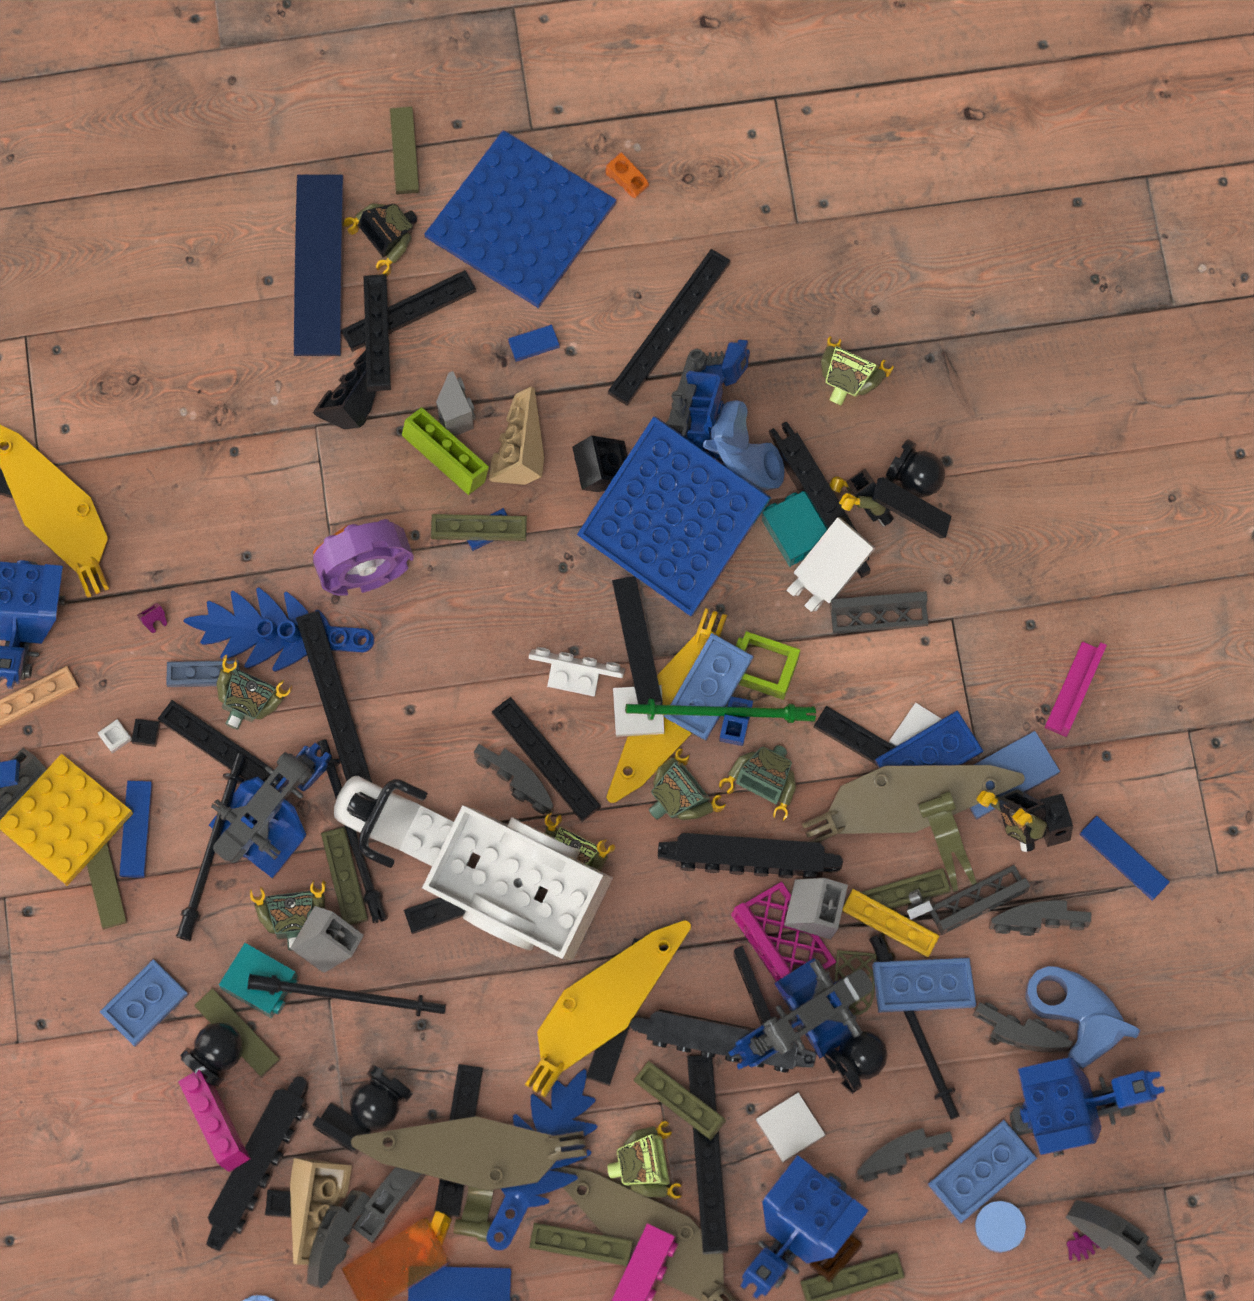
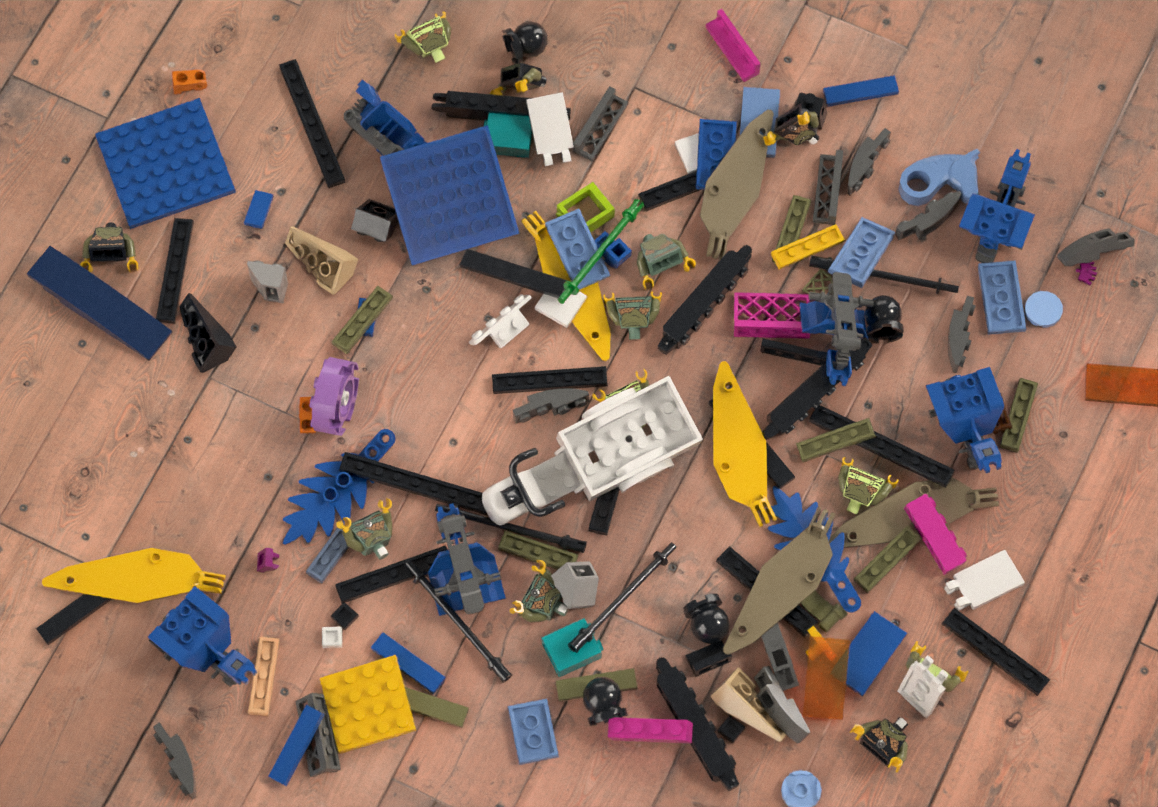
camera: 55 degrees left, 5 degrees down
black tile [363,274,391,392] -> none
olive tile [390,107,419,195] -> none
lime brick [402,407,489,495] -> none
medium blue animal [703,400,785,491] -> none
white tile [756,1093,825,1162] -> none
light grey slope [784,878,848,939] -> none
black tile [872,477,952,539] -> none
flat silver tile [907,889,935,919] -> none
olive flag [918,791,977,892] -> none

